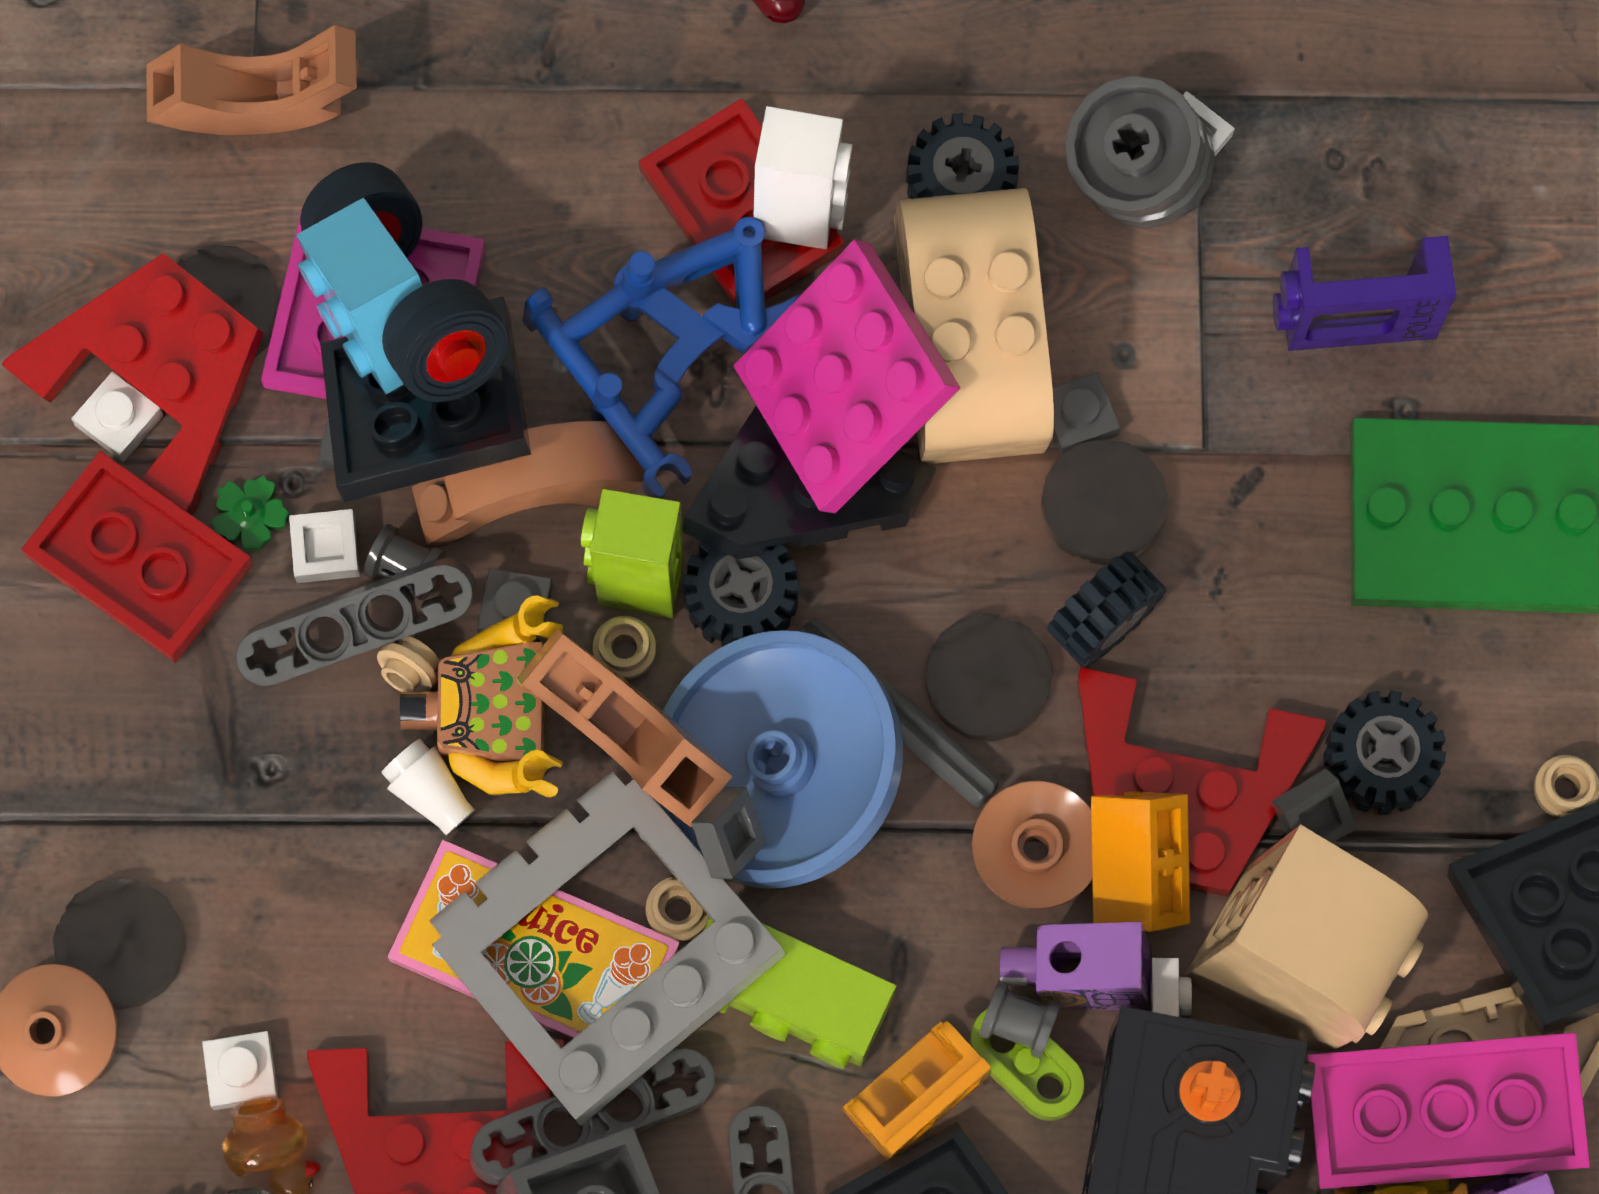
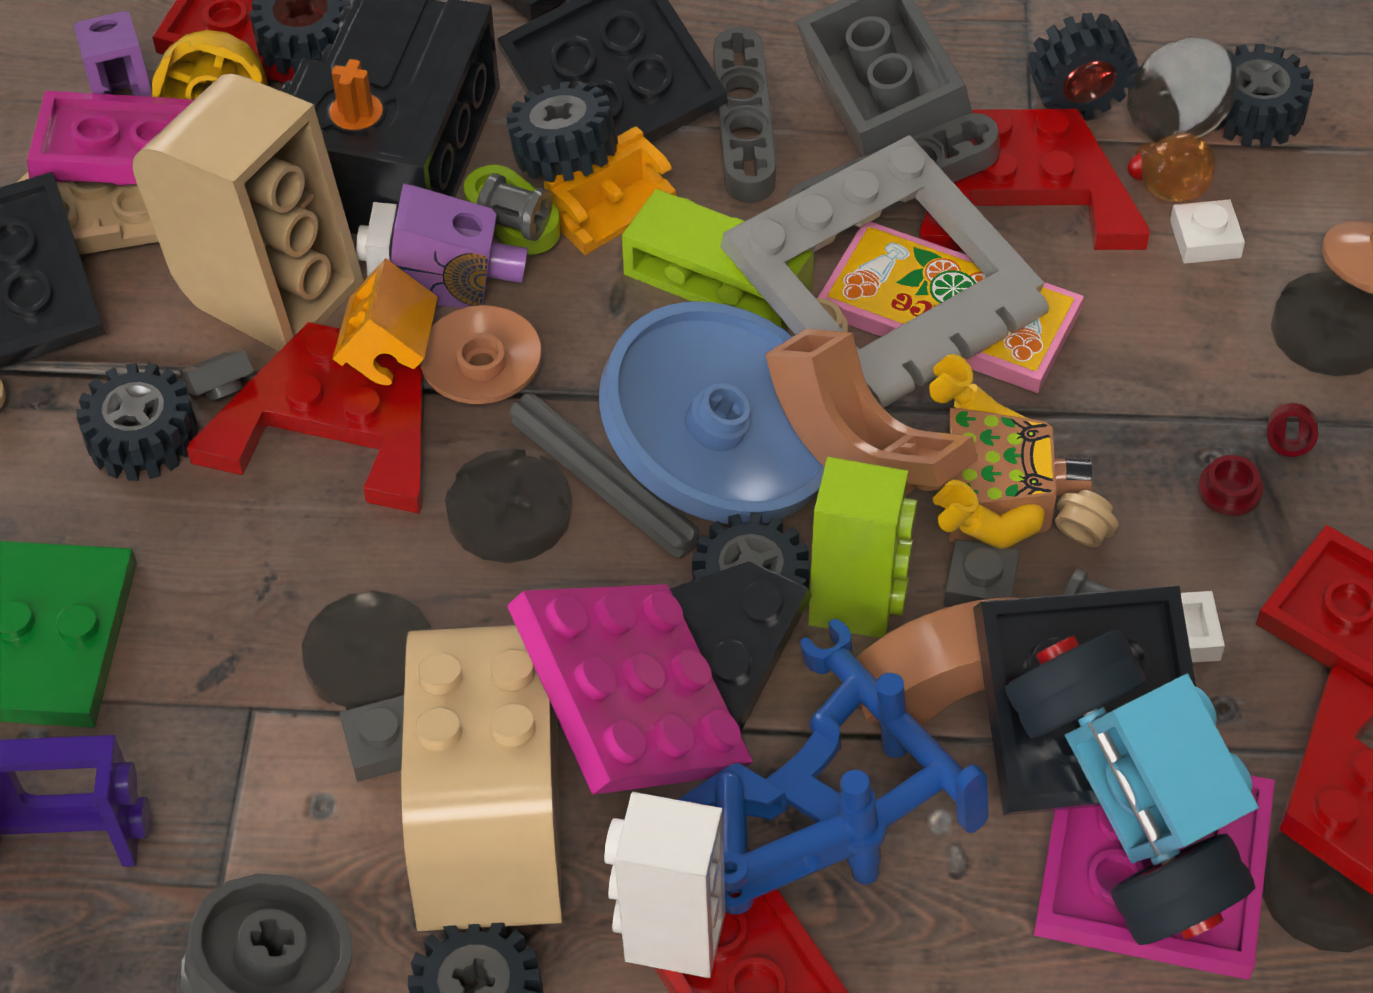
camera: 175 degrees left, 20 degrees down
green plant [211,476,290,552] -> none
dark grey beam [236,558,476,686] -> none
white cone [381,738,475,836] -> none
dark grey plate [691,787,767,879] -> none
black wheel [1047,551,1167,668] -> none
none -> black wheel [506,82,618,182]
none -> dark red plate [1198,455,1264,516]
none -> dark red hinge [1267,402,1319,457]

